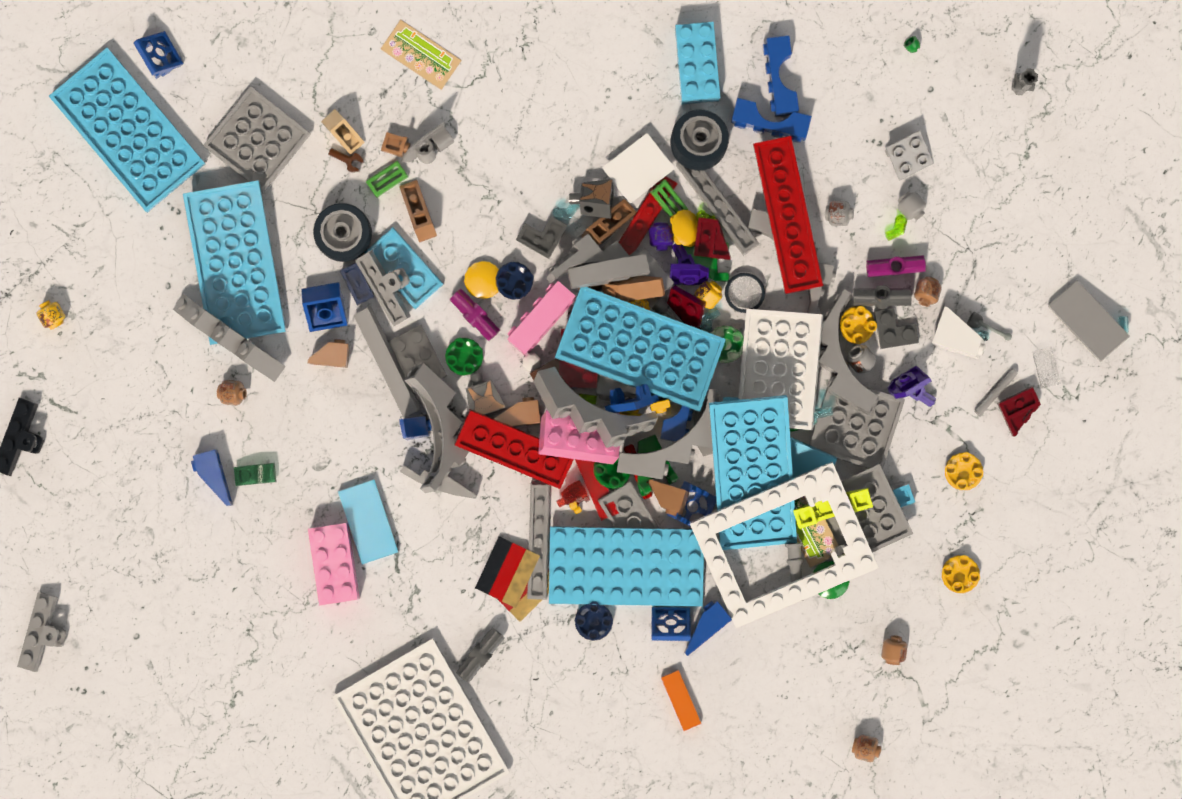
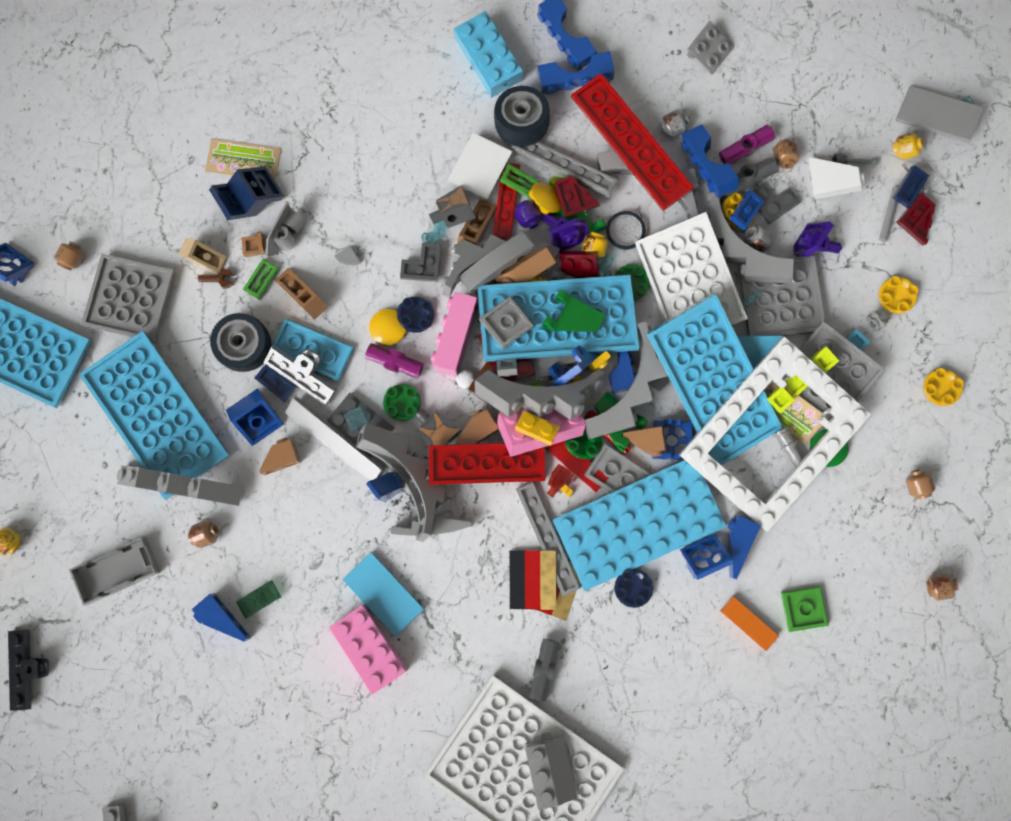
camera: 20 degrees left, 5 degrees down
clear neon green arm [885,214,907,241] -> none
light grey head [898,191,926,220] -> none
none -> medium nougat head [54,241,84,271]
none -> light grey piece [69,537,160,606]
none -> dark blue bracket [209,166,284,220]
none -> light grey tile [335,246,360,266]
none -> clear light blue tile [343,406,370,432]
none -> light grey tile [479,296,534,350]
none -> light grey plate [496,359,517,377]
none -> yellow plate [515,411,560,446]
none -> light grey slope [525,735,578,810]
none -> green flag [542,289,606,332]
none -> blue arch [680,124,739,198]
none -> blue plate [729,189,764,230]
none -> bright green tile [781,586,829,632]
none -> light grey plate [866,312,887,332]
none -> dark blue plate [892,165,930,208]
none -> yellow head [893,133,924,160]

